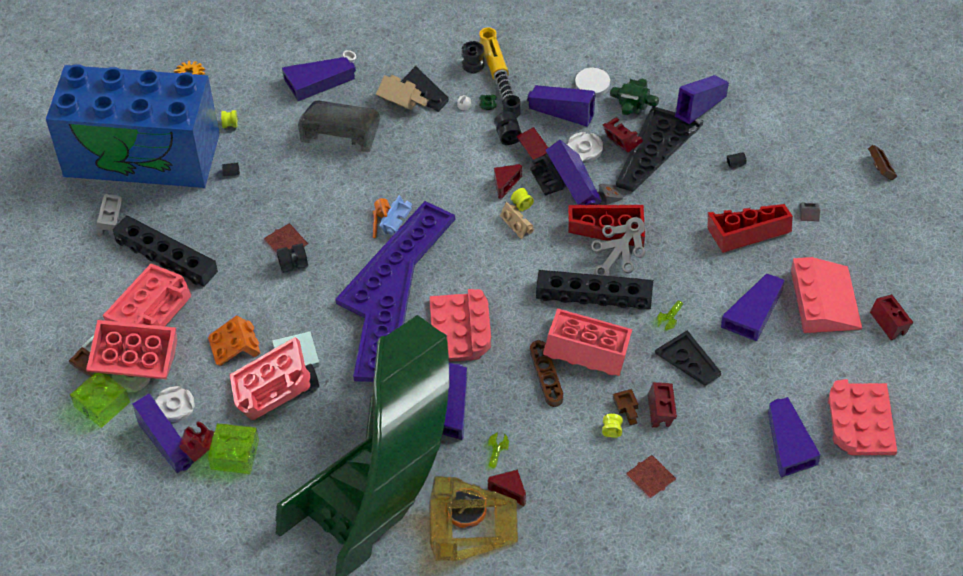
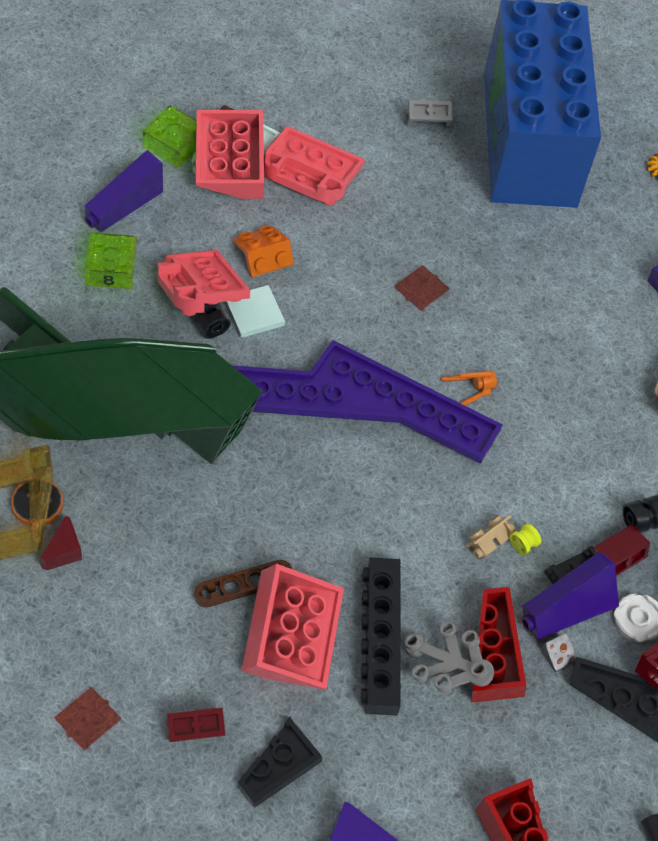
camera: 75 degrees right, 5 degrees up
black brick [113,215,218,287] -> none
white tile [155,386,195,423] -> none
dark red hinge [179,421,215,462] -> none
neon yellow wheel [221,110,238,129] -> none
black hinge [222,162,240,177] -> none
black wheel [276,243,308,273] -> none
clear smoke windscreen [298,100,380,152] -> none
light blue hinge [379,195,412,235] -> none
coral plate [430,289,491,362] -> none
dark purple slope [442,363,468,440] -> none
clear neon green bar [488,432,509,468] -> none
dark red slope [494,164,522,200] -> none
neon yellow wheel [602,414,623,438] -> none
reddish brown plate [613,389,639,426] -> none
clear neon green bar [657,300,683,330] -> none

